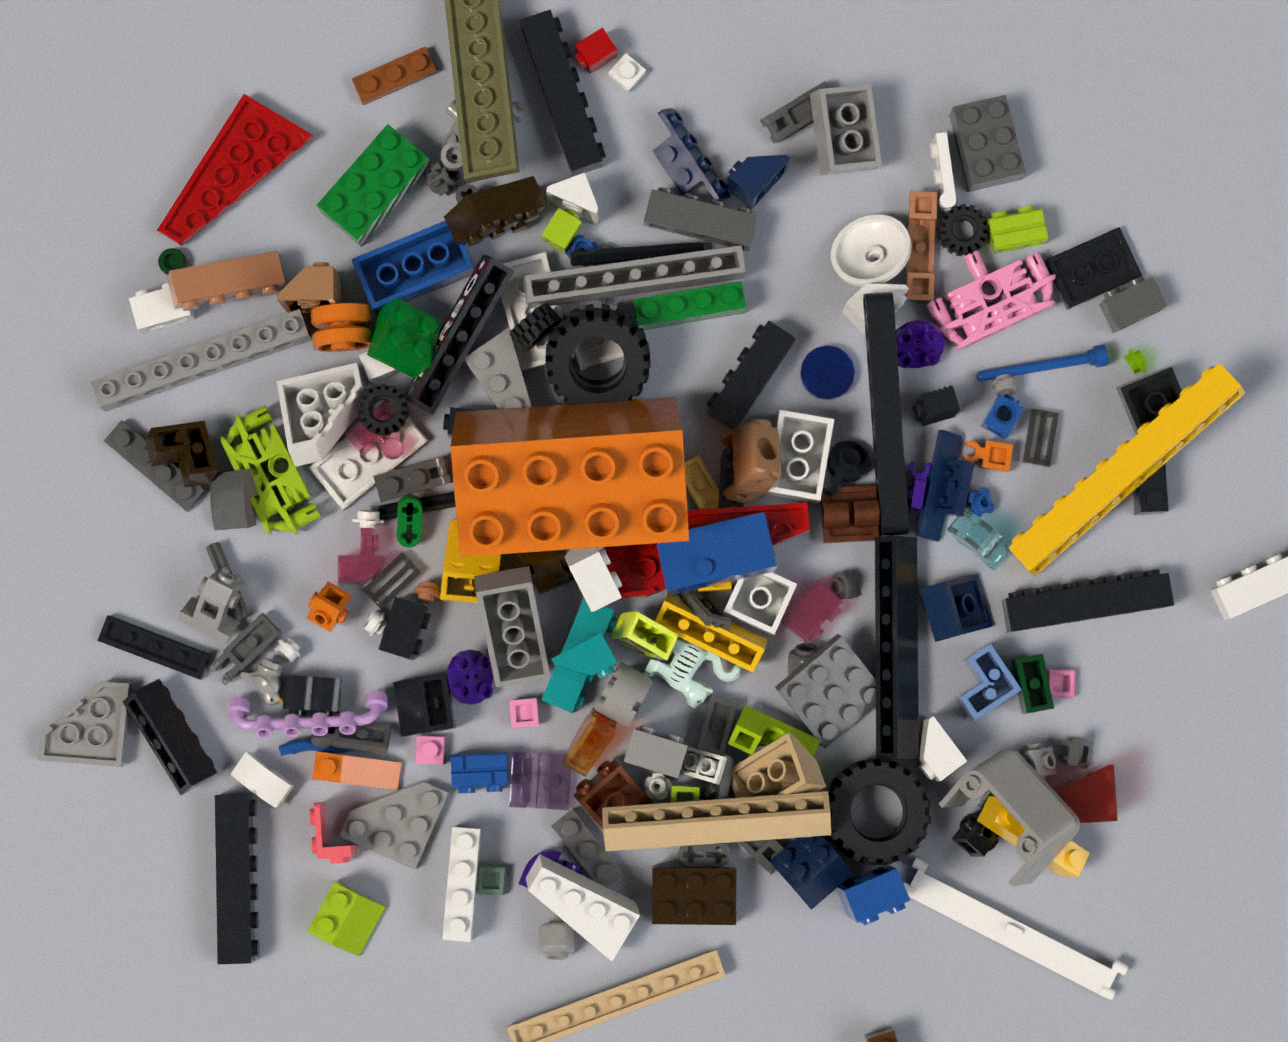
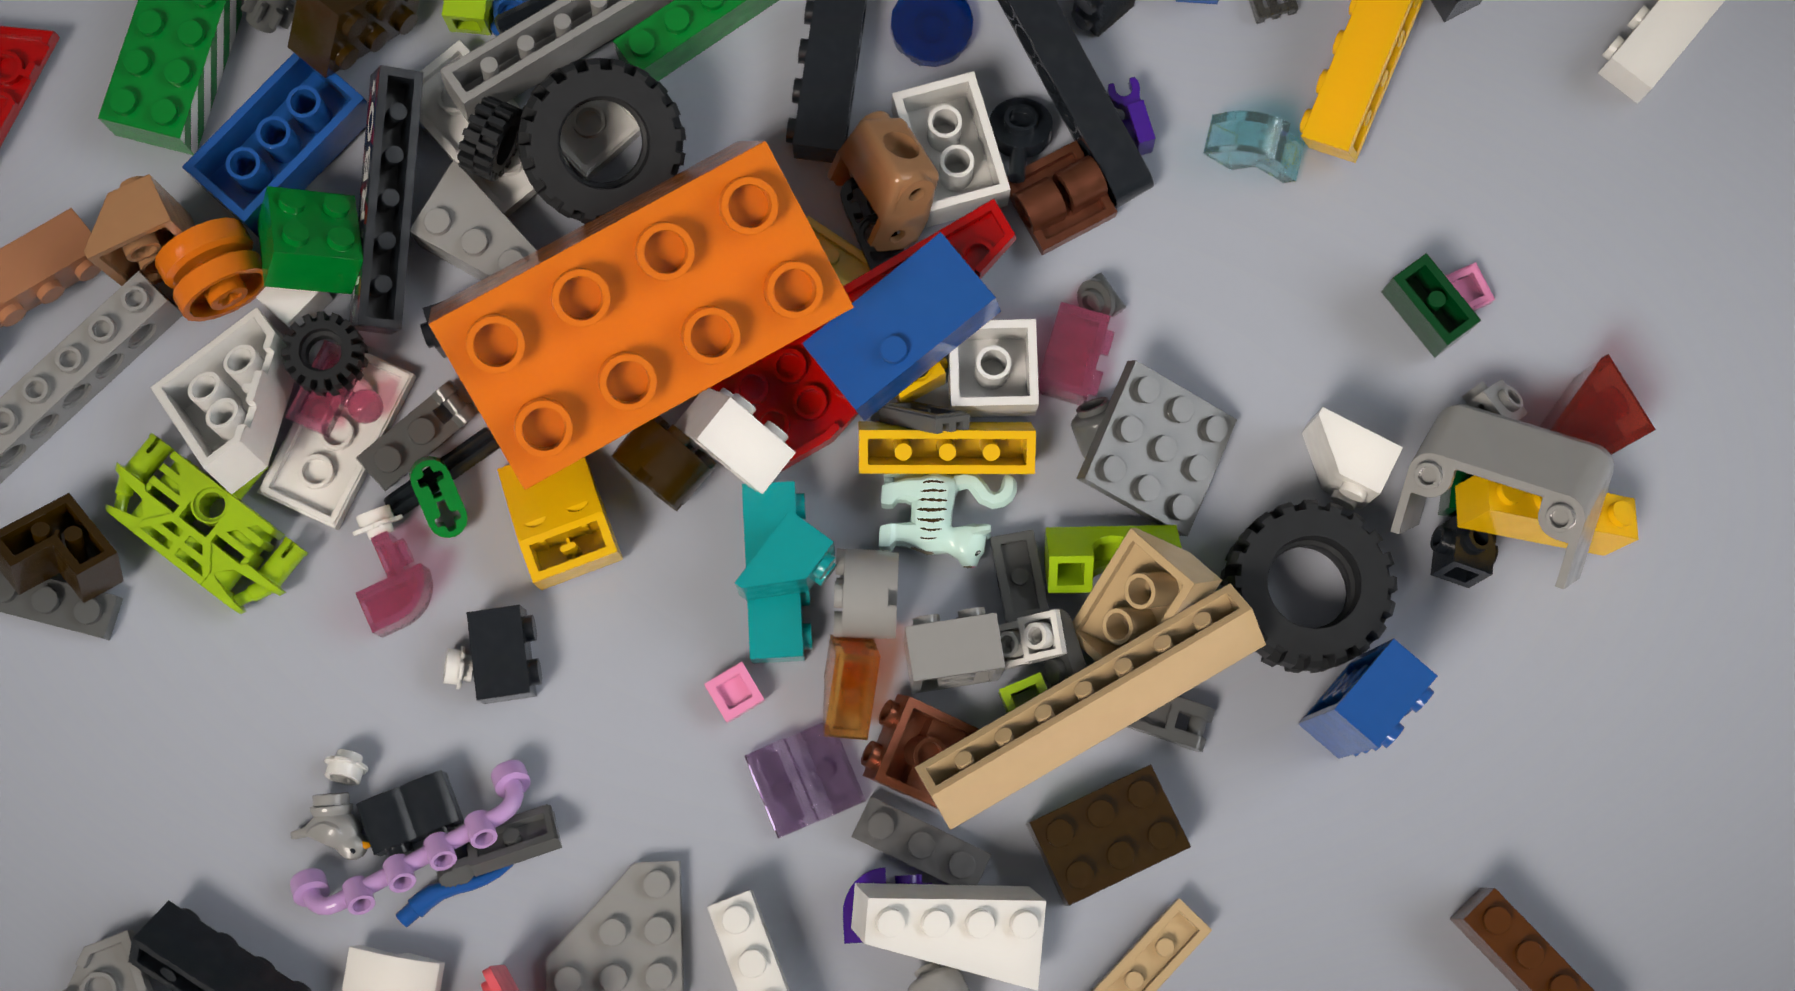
camera: 25 degrees left, 5 degrees down
black tile [97,615,211,680] -> none
light grey tile [178,567,245,644] -> none
dark grey axle [206,542,249,620] -> none
dark grey hinge [209,613,283,685] -> none
dark grey slope [210,468,258,530] -> none
orange brick [307,581,352,632] -> none
orange slope [312,751,402,790] -> none
clear smoke tile [362,552,422,610] -> none
black slope [393,673,456,737] -> none
nougat plate [413,581,441,604] -> none
bright pink plate [416,736,445,765] -> none
dark purple plate [447,649,493,705] -> none
blue brick [451,752,509,794] -> none
light grey brick [474,566,551,688] -> none
sand green tile [477,865,507,895] -> none
neon yellow torso [611,611,679,660] -> none
white plate [644,773,671,800] -> none
dark grey beam [678,843,731,867] -> none
dark blue brick [769,836,853,910] -> none
black brick [875,535,919,759] -> none
white piece [903,857,1129,1000] -> none
dark blue bracket [916,430,975,542] -> none
dark blue slope [920,574,993,642] -> none
medium blue brick [956,643,1022,721] -> none
orange plate [963,440,1013,473] -> none
blue plate [966,487,994,518] -> none
black brick [1002,569,1174,633] -> none
dark grey tile [1058,737,1092,769] -> none

